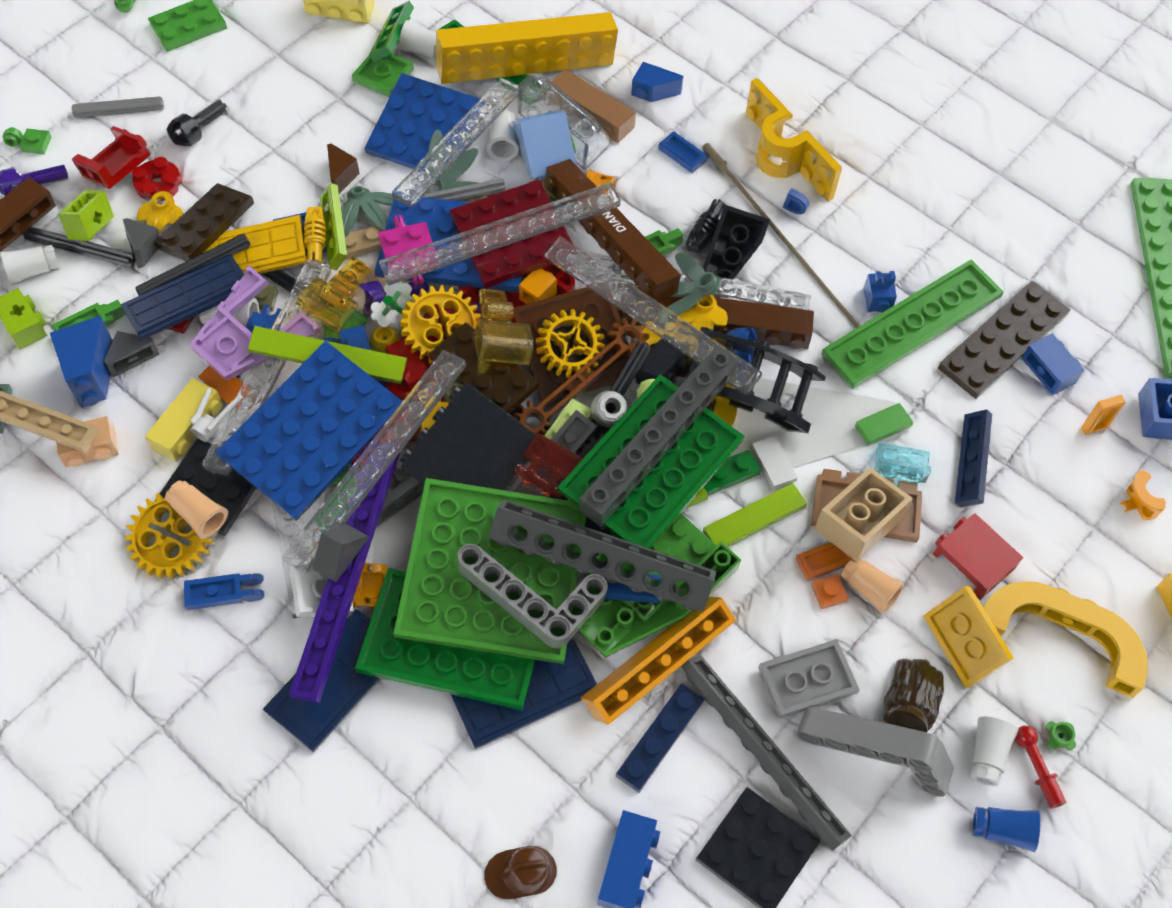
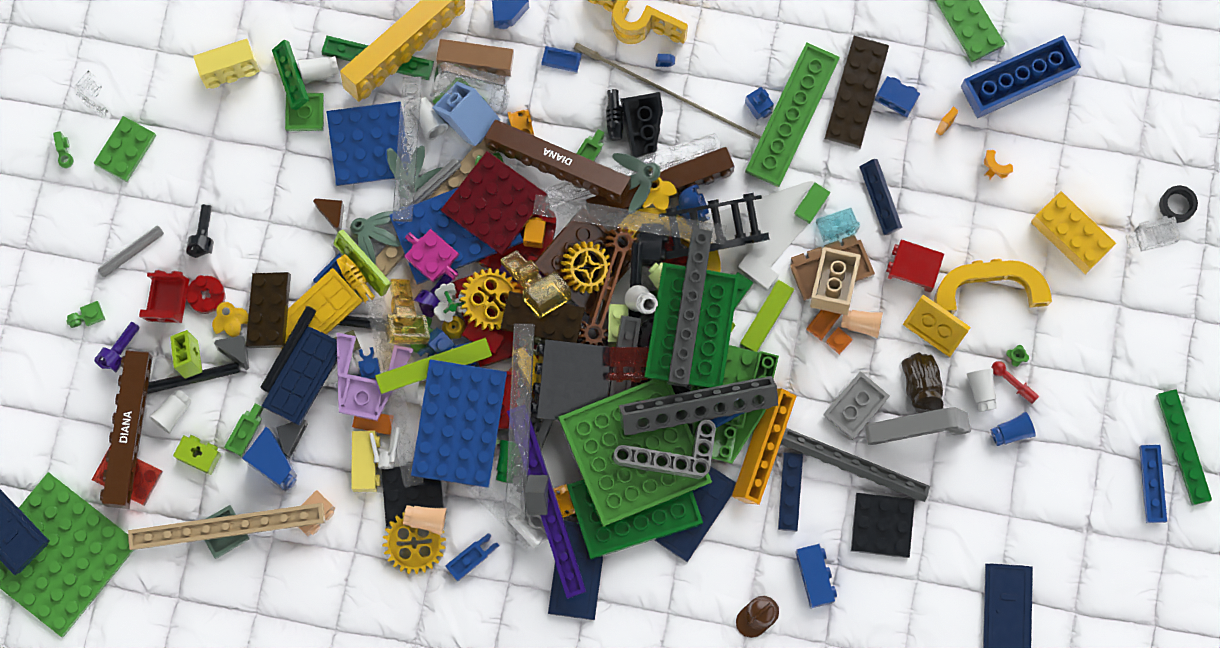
camera: 30 degrees left, 15 degrees up
clear plate [379,182,621,286] -> none

